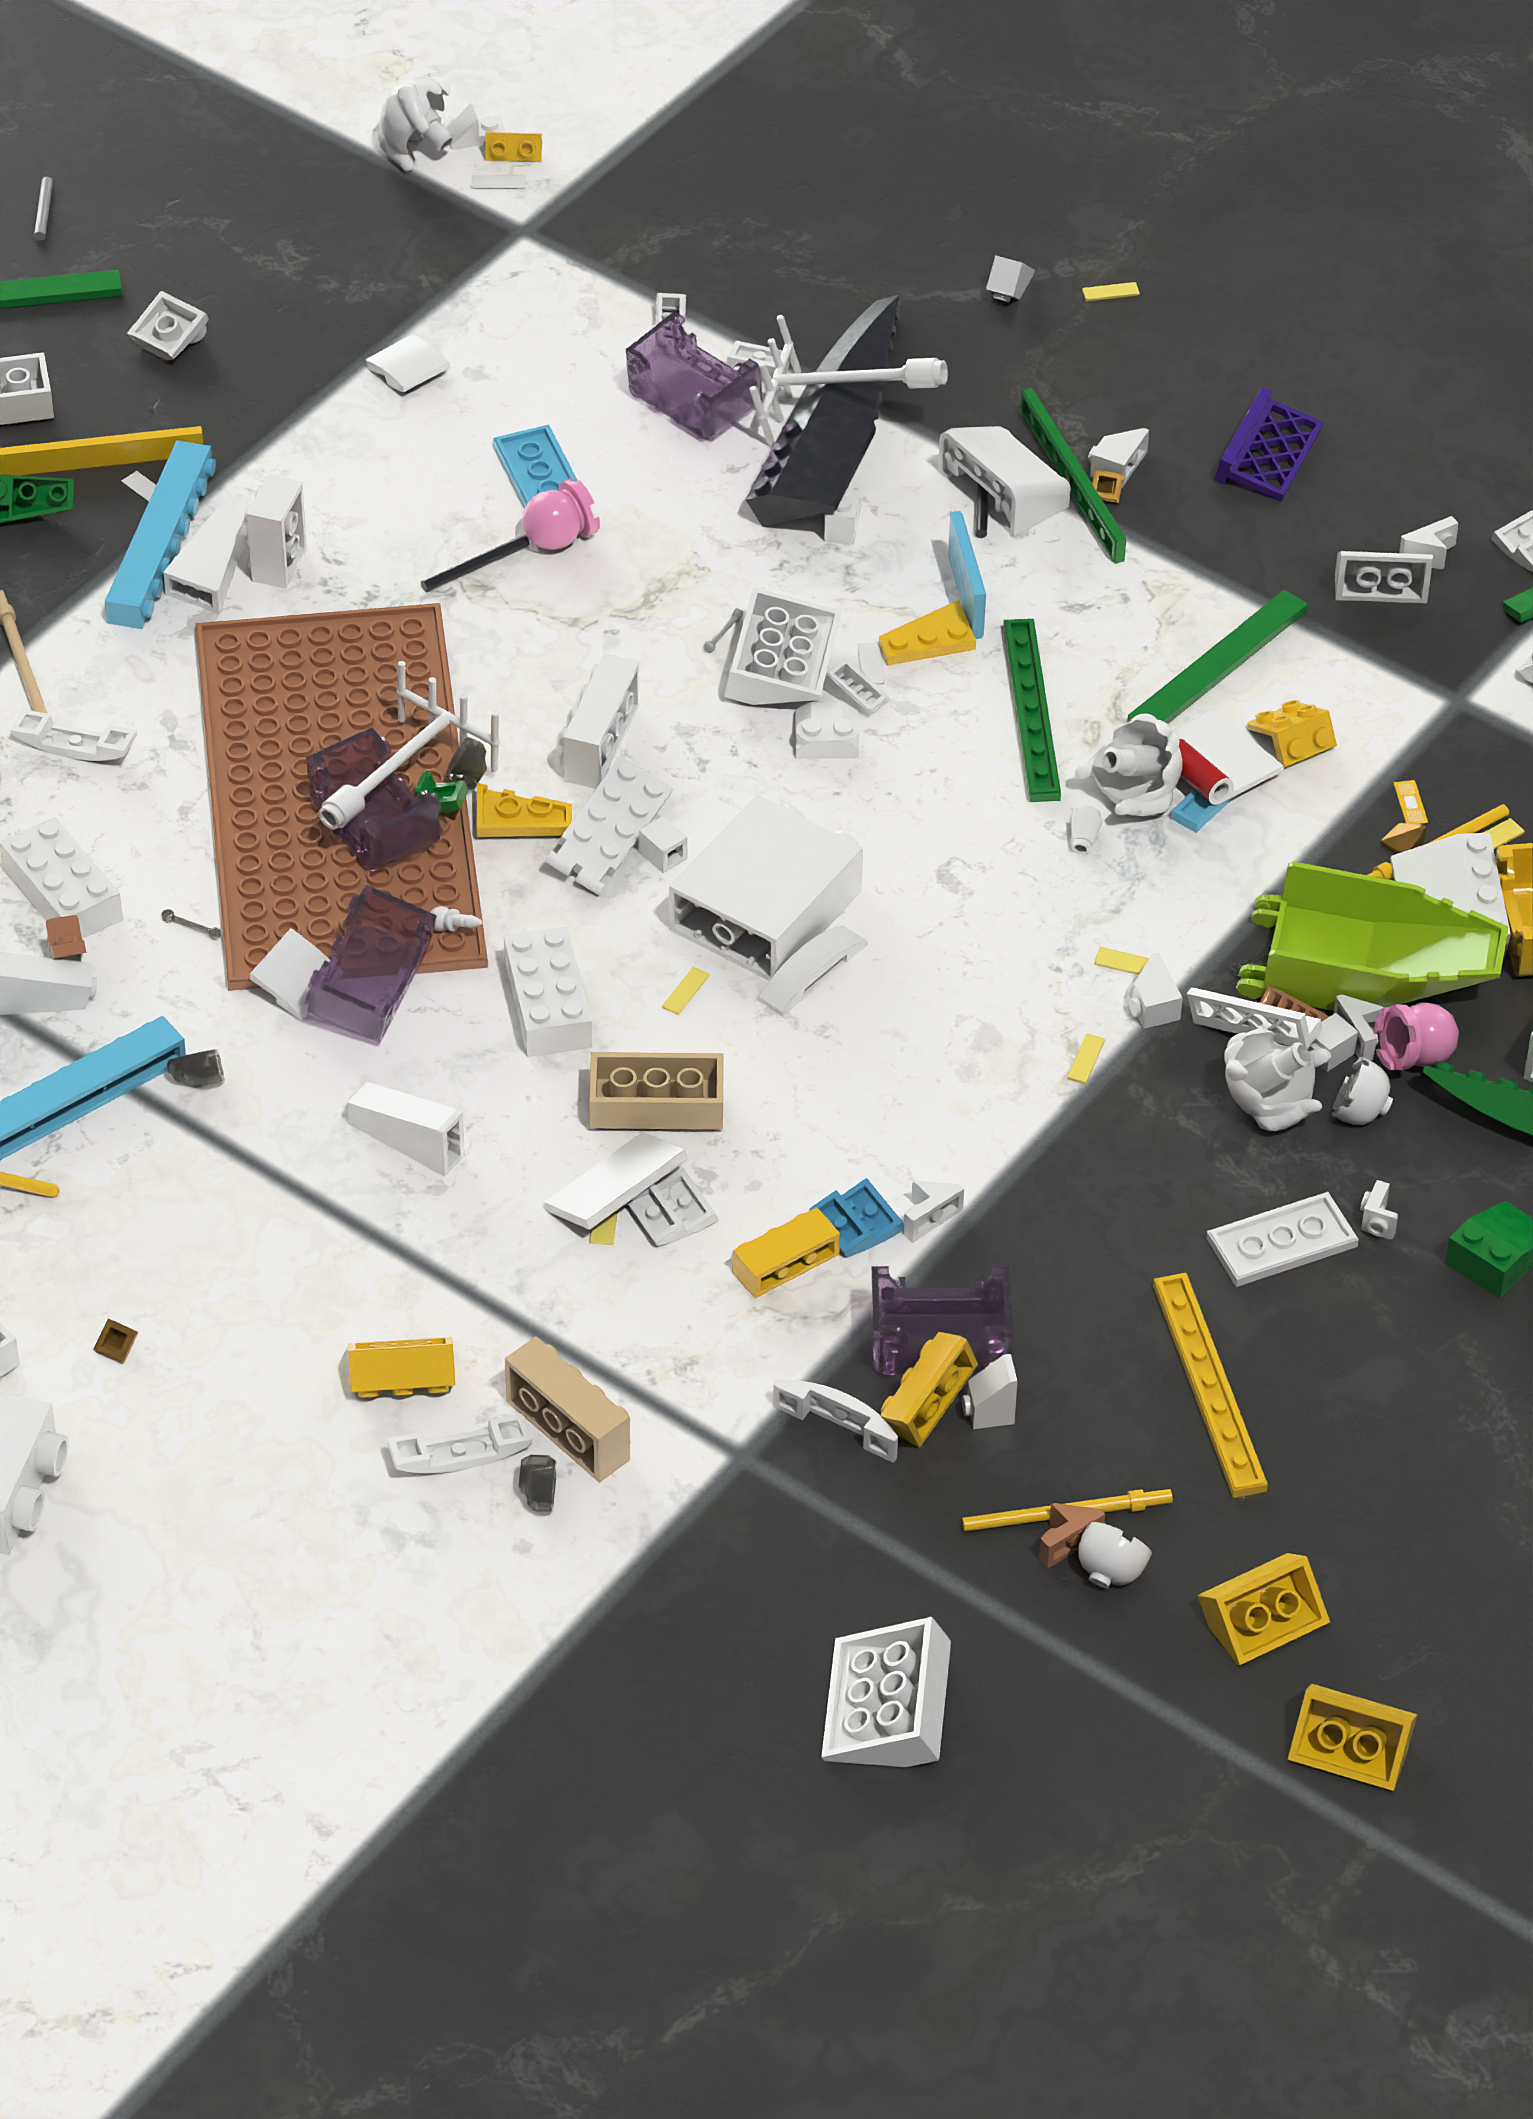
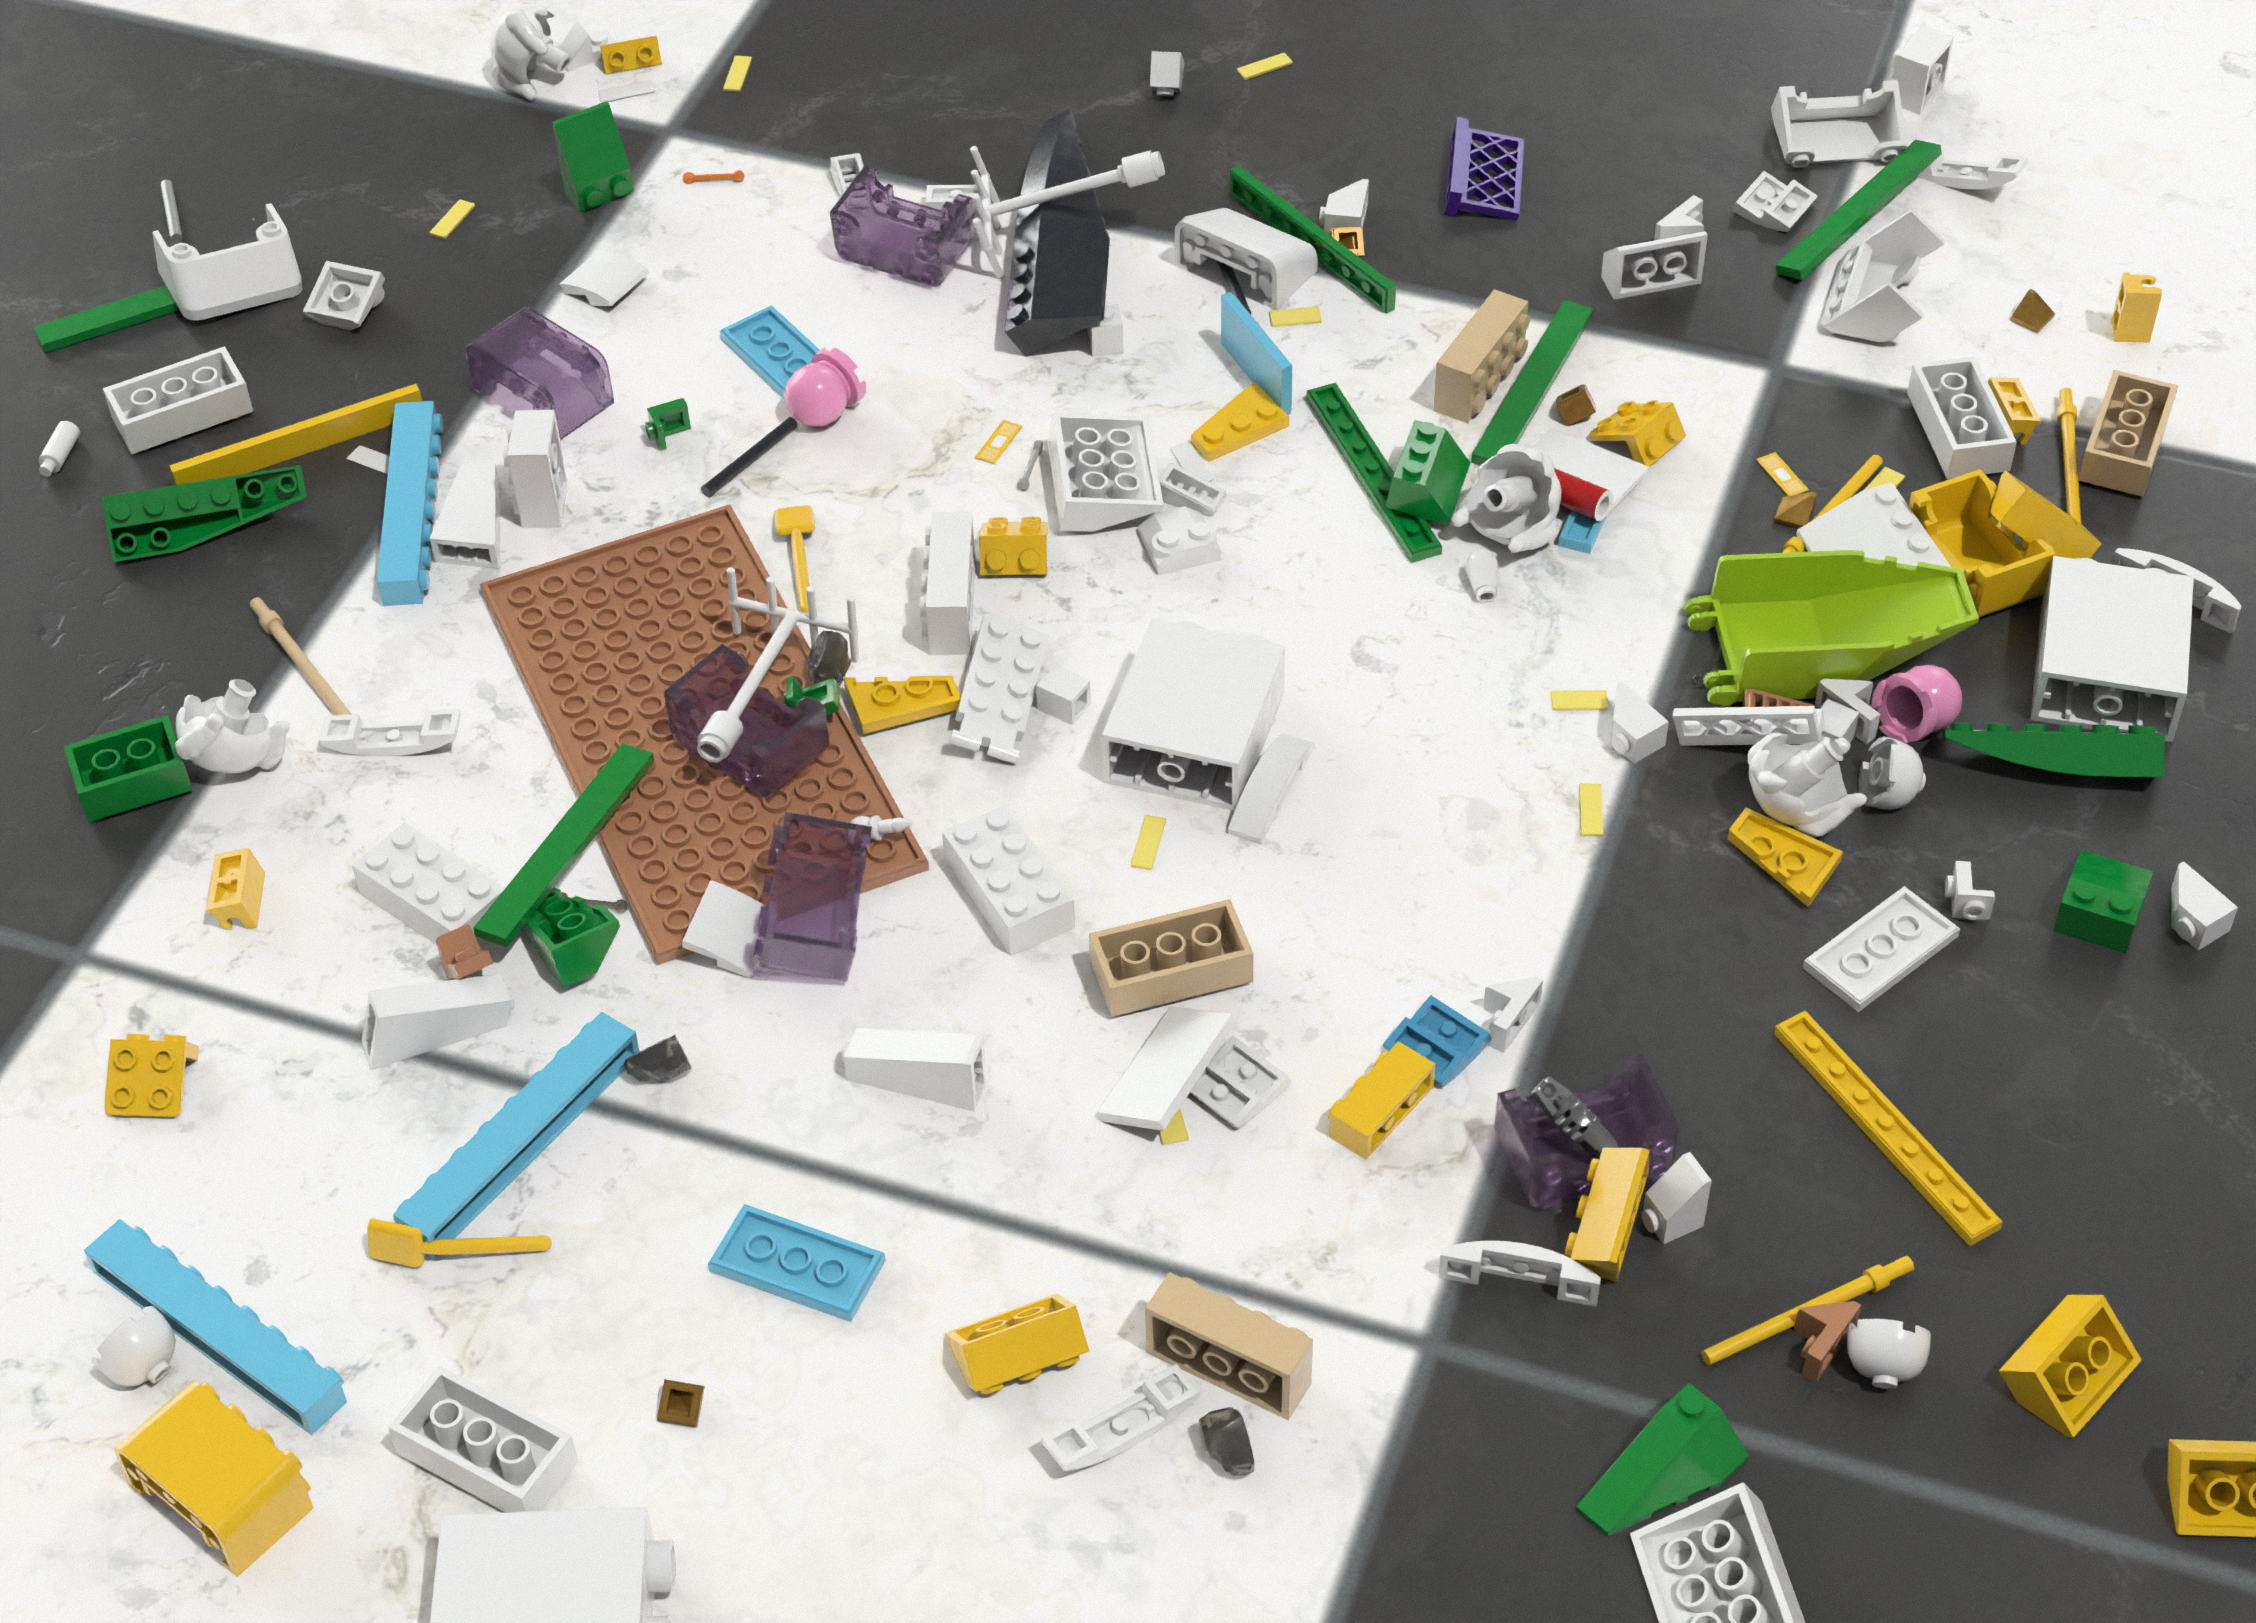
camera: 15 degrees left, 0 degrees up
none -> white windscreen [152,203,303,320]
none -> light yellow window [429,199,475,239]
none -> clear purple windscreen [465,306,615,441]
none -> green tile [473,743,654,948]
none -> green wedge [522,888,620,988]
none -> green slope [552,101,634,213]
none -> green bracket [645,398,691,450]
none -> orange hinge [682,170,745,184]
none -> medium azure tile [708,1204,886,1322]
none -> light yellow window [723,56,752,92]
none -> yellow piece [774,505,816,613]
none -> yellow sticker [975,420,1023,464]
none -> yellow bracket [979,517,1048,575]
none -> light yellow window [1269,306,1322,327]
none -> green slope [1385,420,1470,525]
none -> tan brick [1434,289,1530,423]
none -> dark grey hinge [1531,1076,1618,1159]
none -> pearl gold slope [1556,384,1596,425]
none -> green wedge [1576,1383,1749,1537]
none -> yellow wing [1728,807,1843,907]

